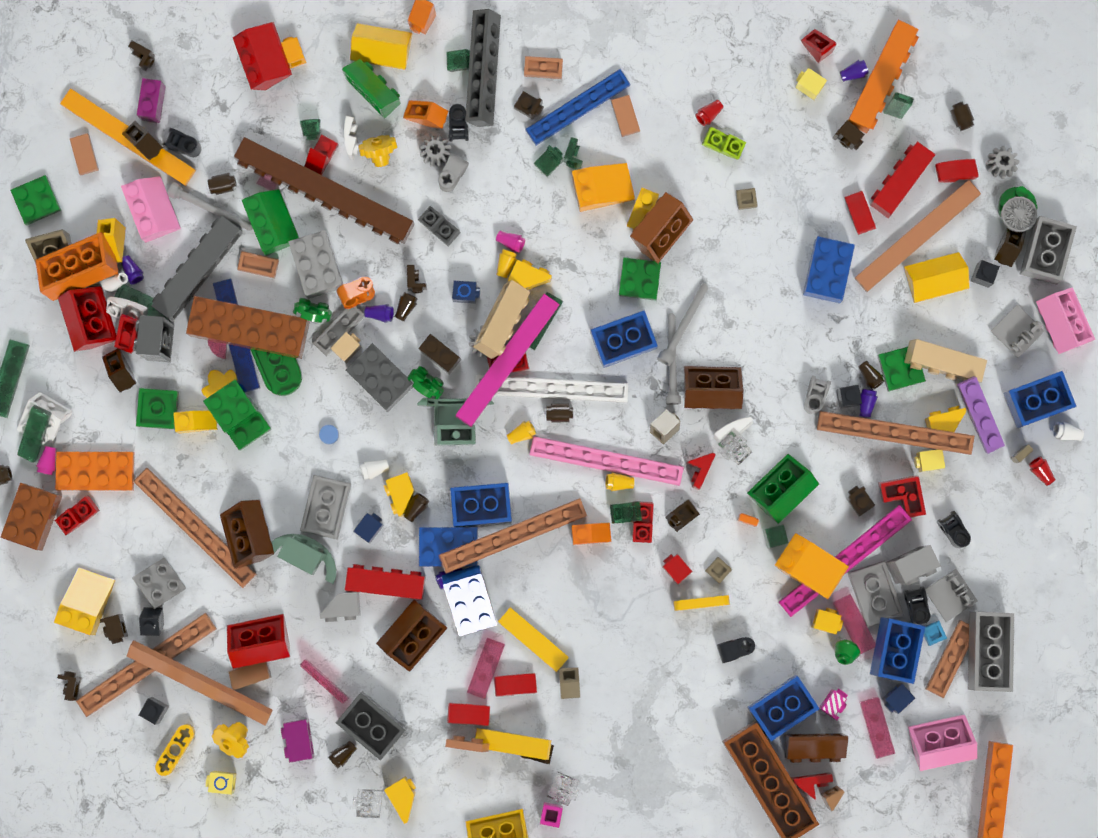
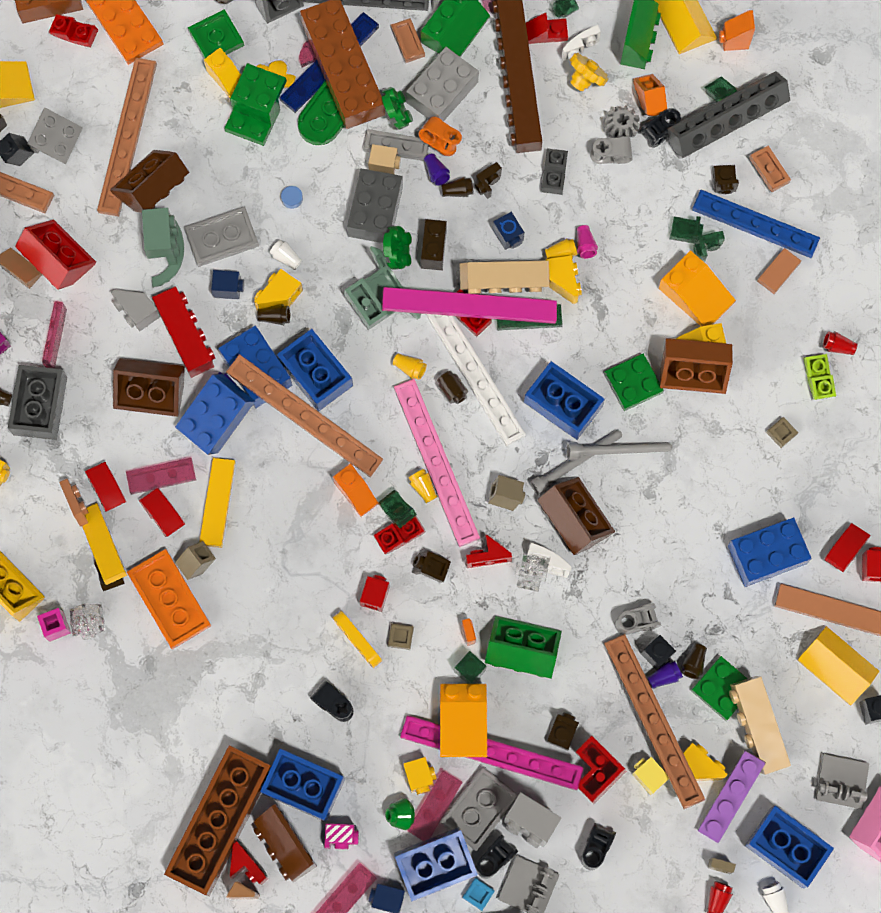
camera: 55 degrees right, 10 degrees down
none -> orange plate [127,549,211,649]

